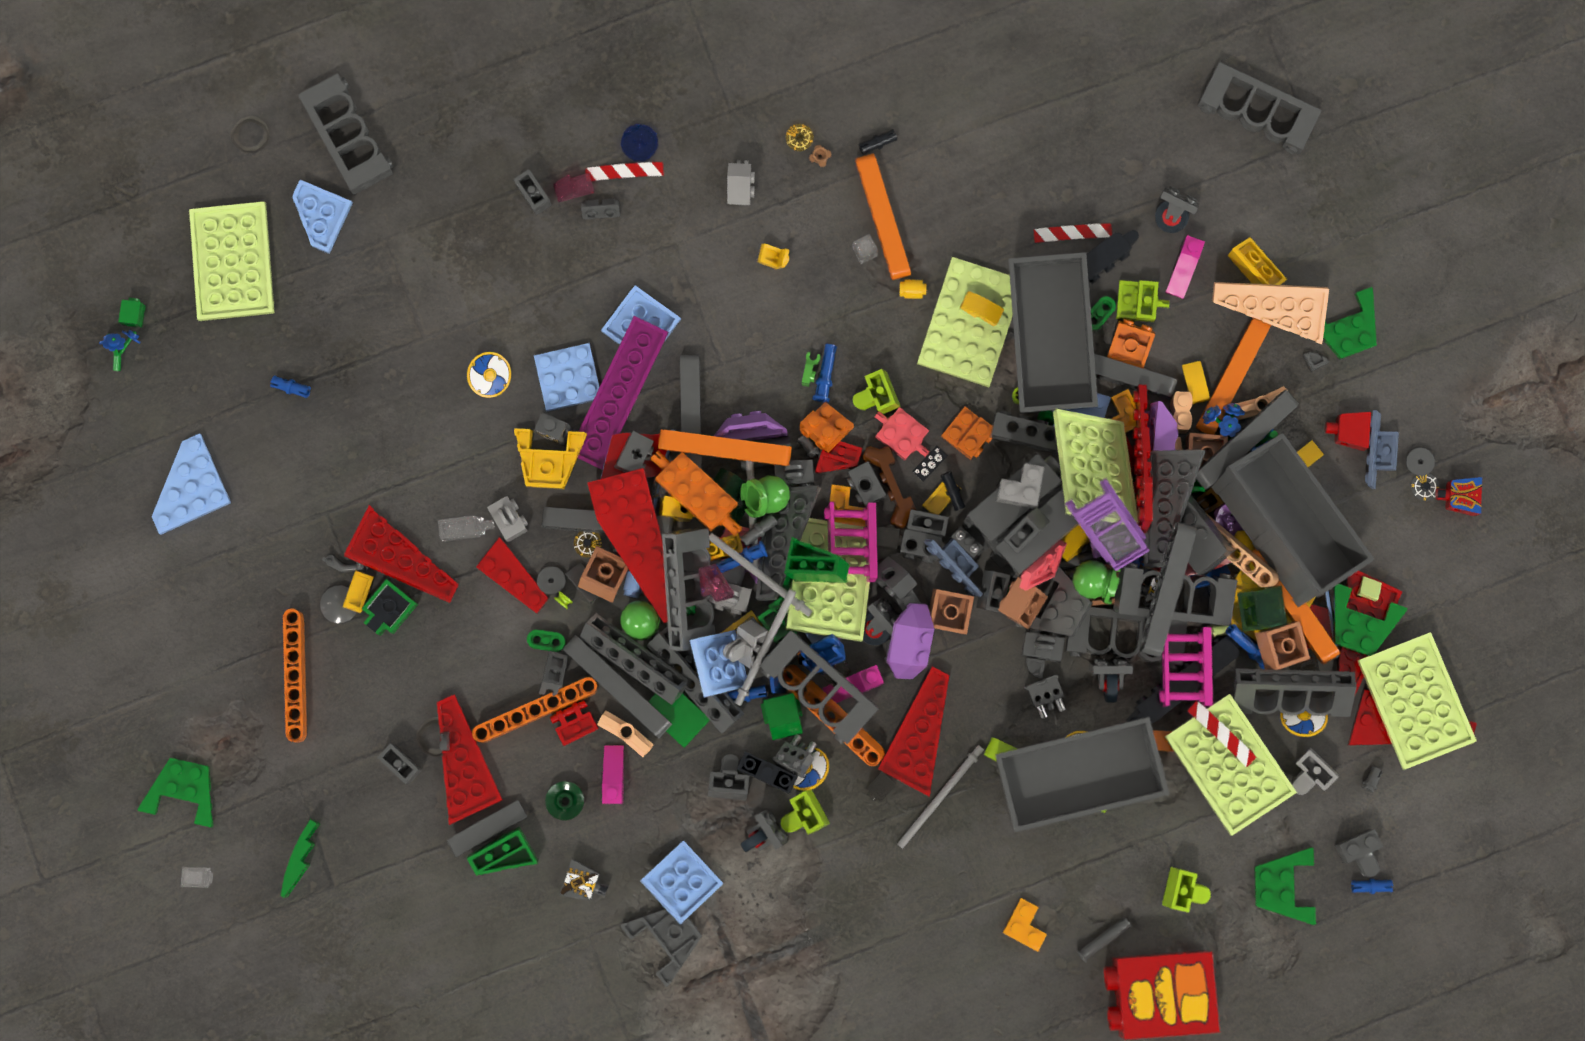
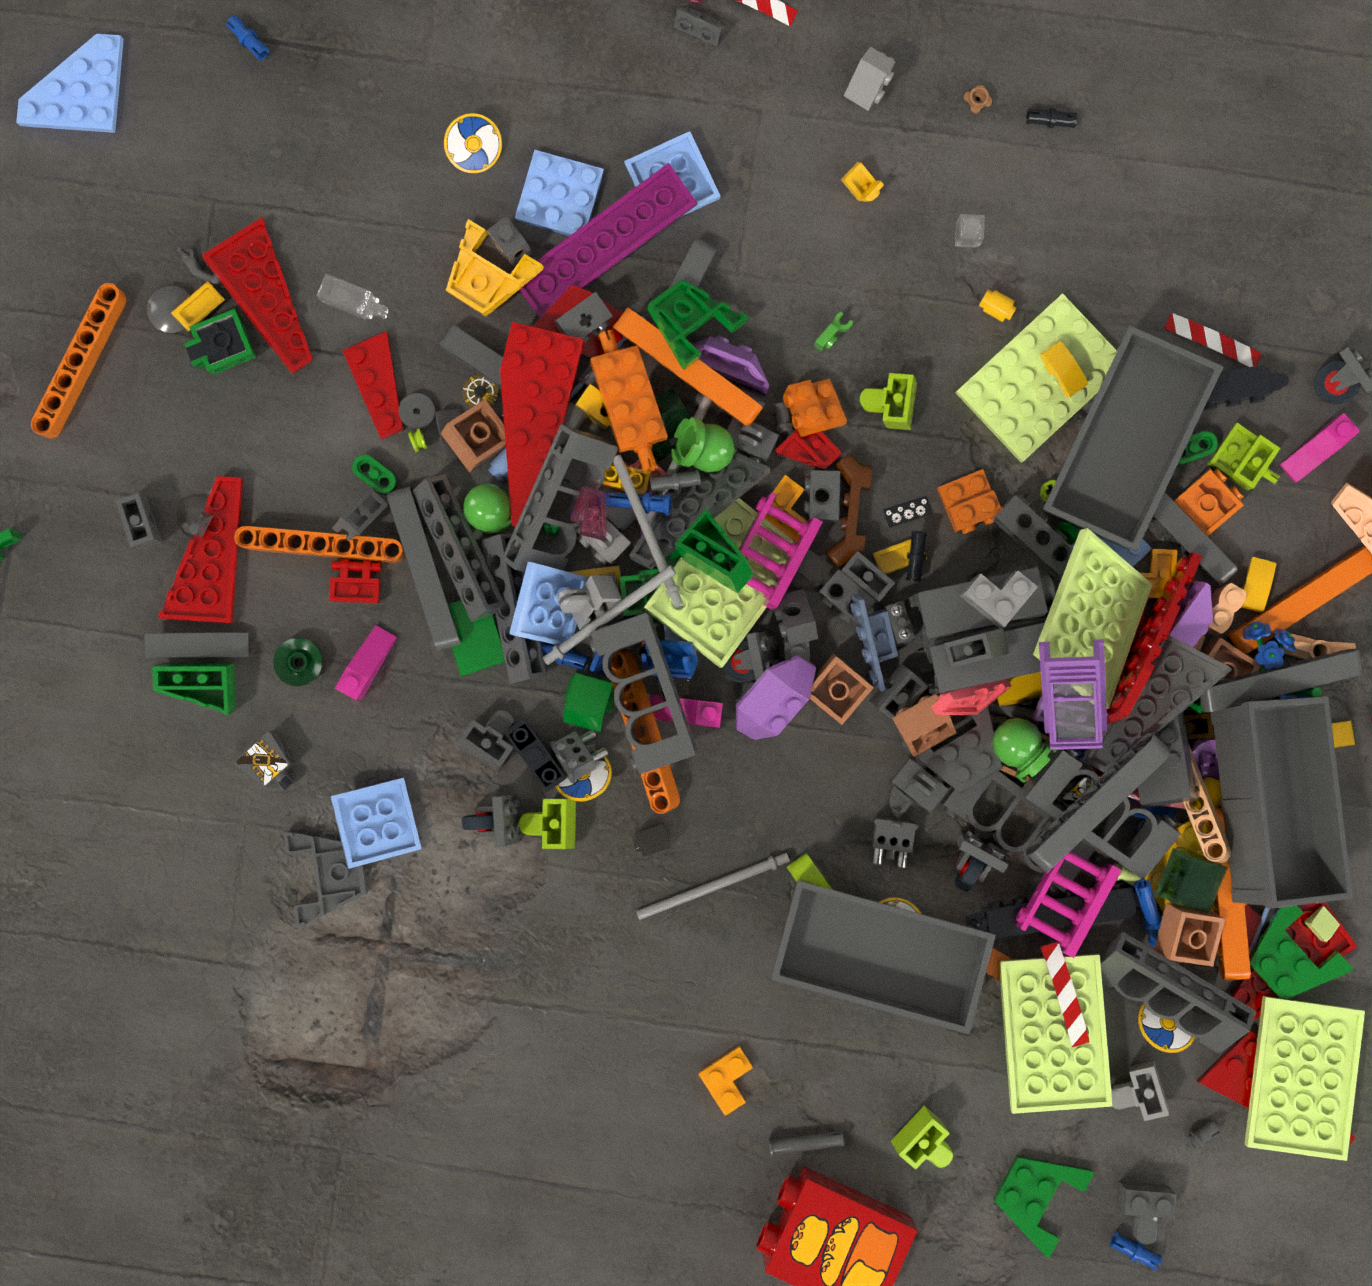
camera: 30 degrees right, 5 degrees up
light grey brick [487,496,528,542] -> none
light nougat piece [597,710,654,757] -> none
clear yellow piece [786,124,814,151] -> none
blue pin [812,344,837,403] -> none
orange beam [855,153,911,280] -> none
coral plate [874,407,930,461] -> none
red wing [878,666,949,797] -> none
none -> green wing [647,279,749,370]

